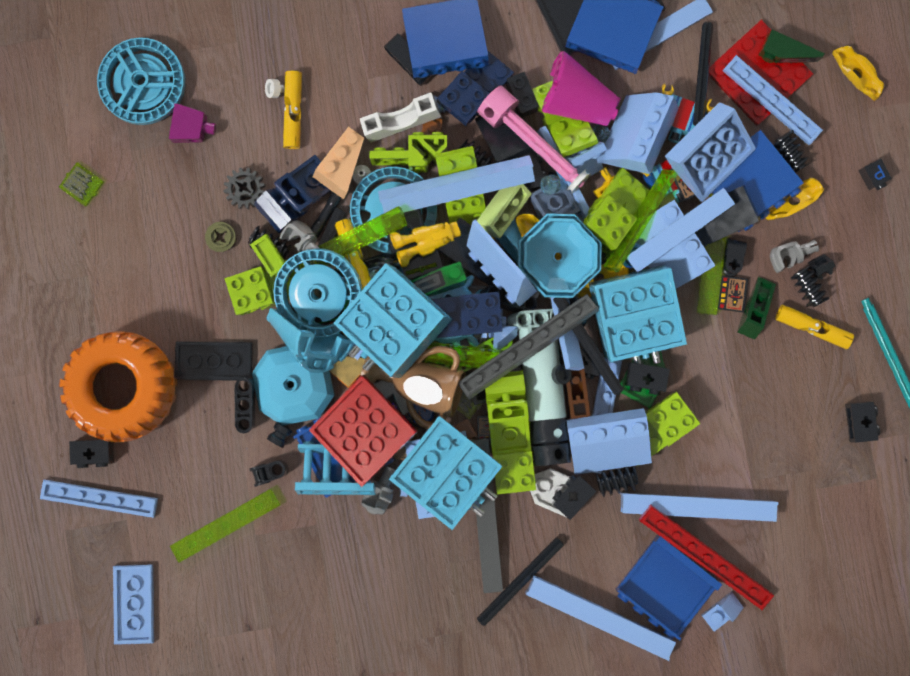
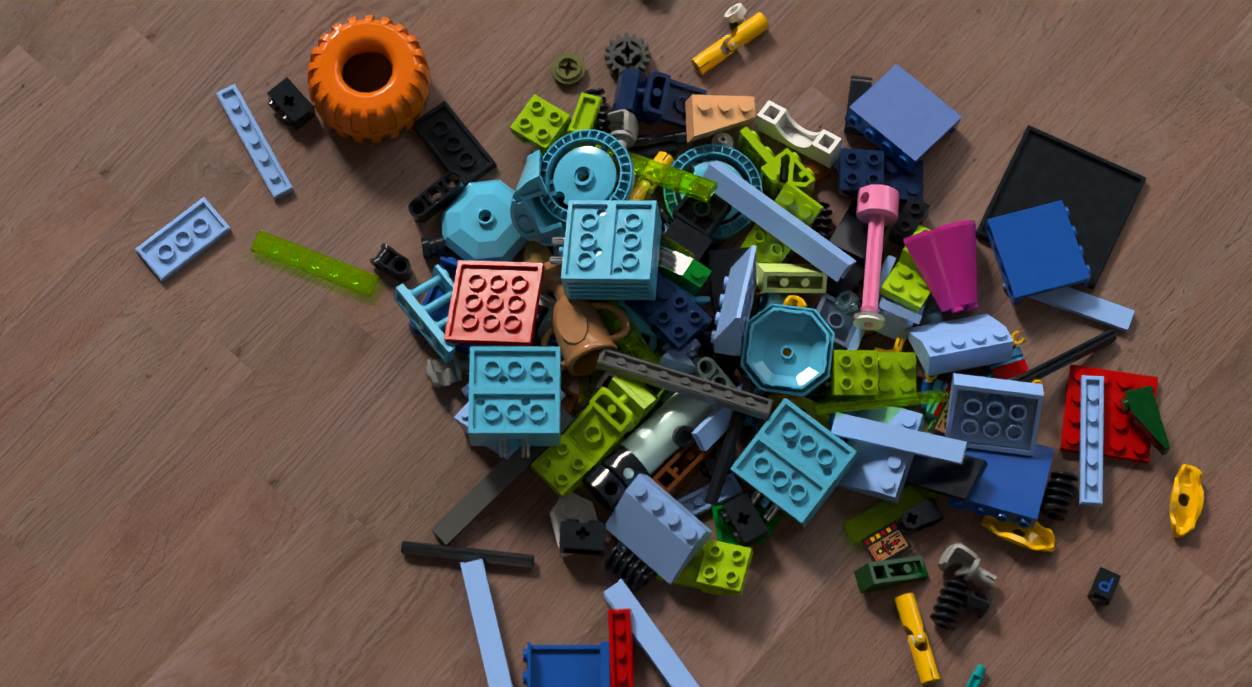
camera: 50 degrees right, 15 degrees down
yellow piece [390,221,461,268] -> none

